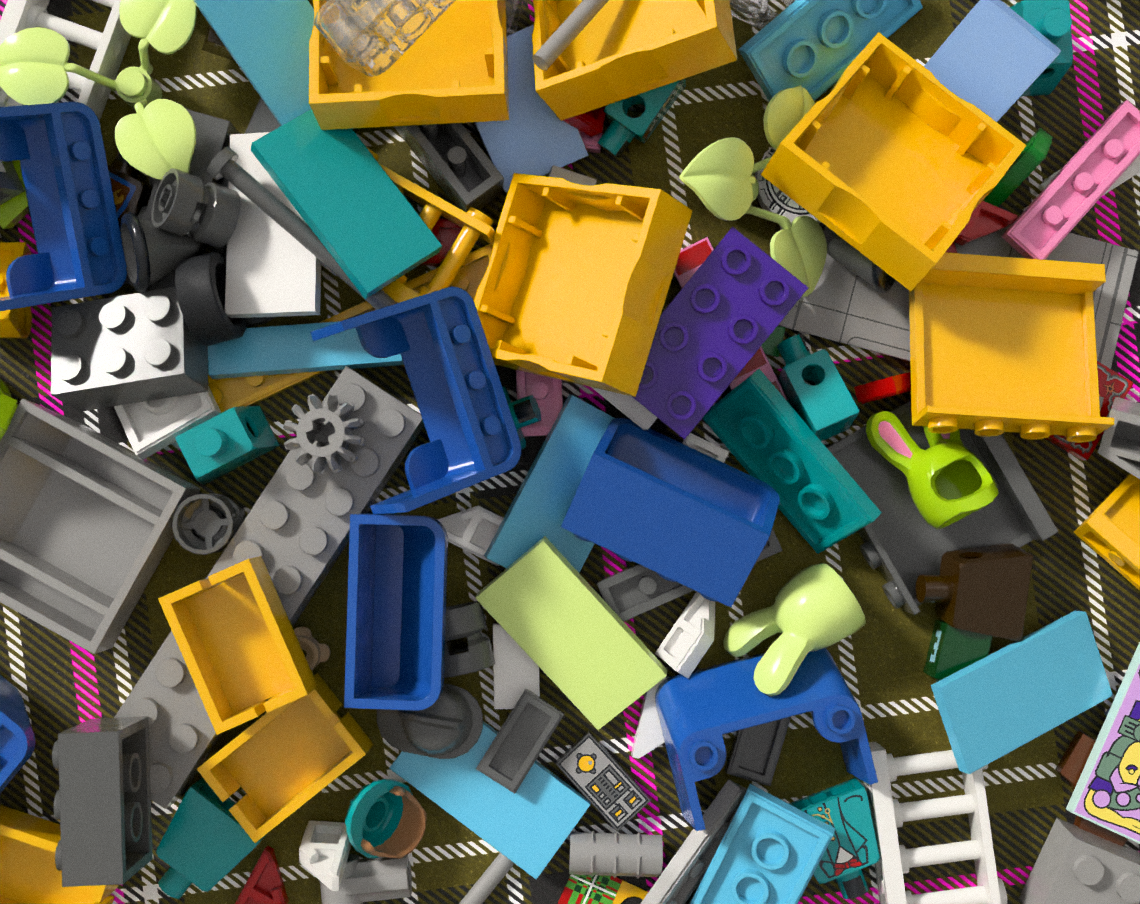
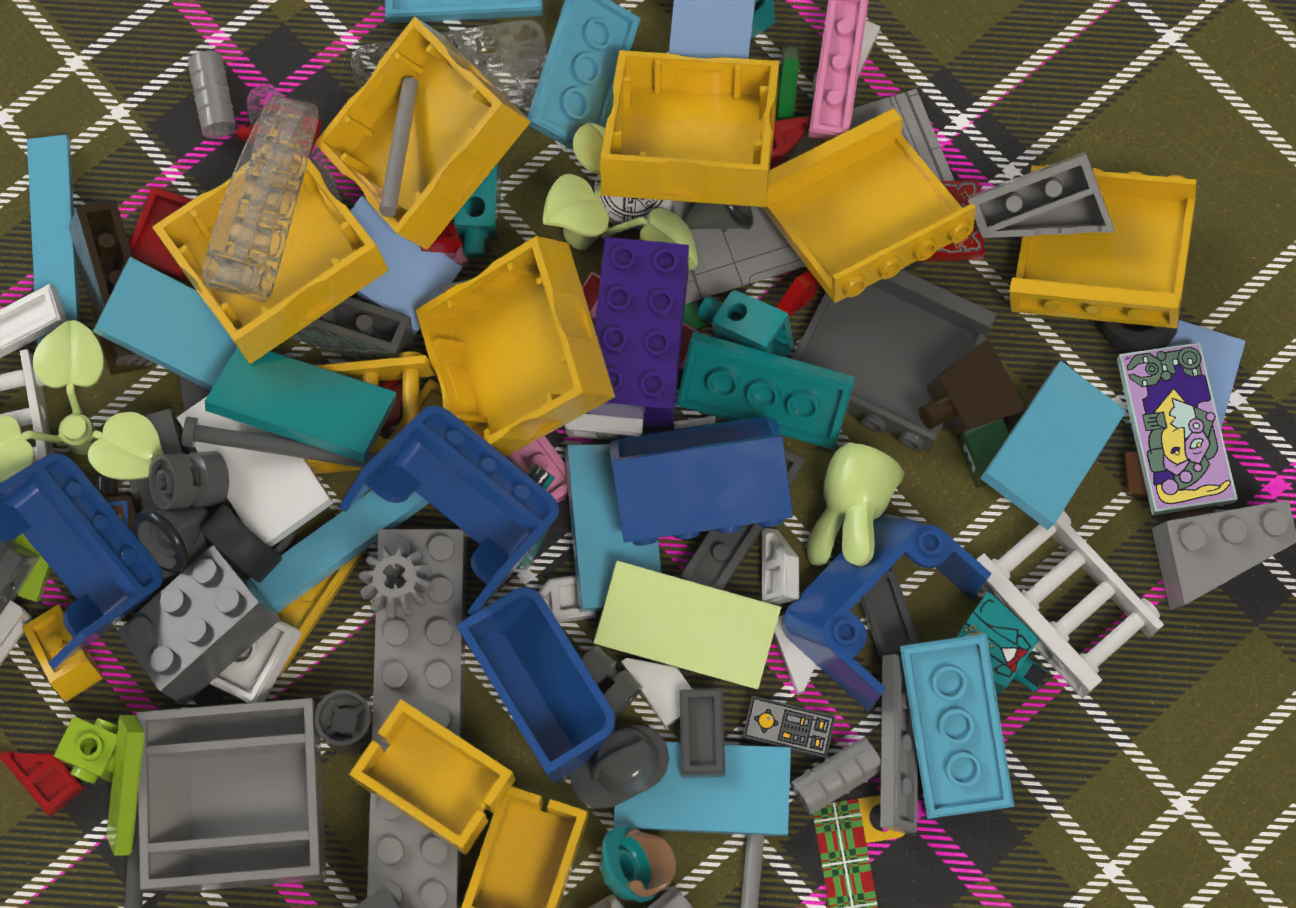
camera: 30 degrees left, 15 degrees down
teal torso [175,406,280,485] -> none
lime piece [866,411,999,530] -> none

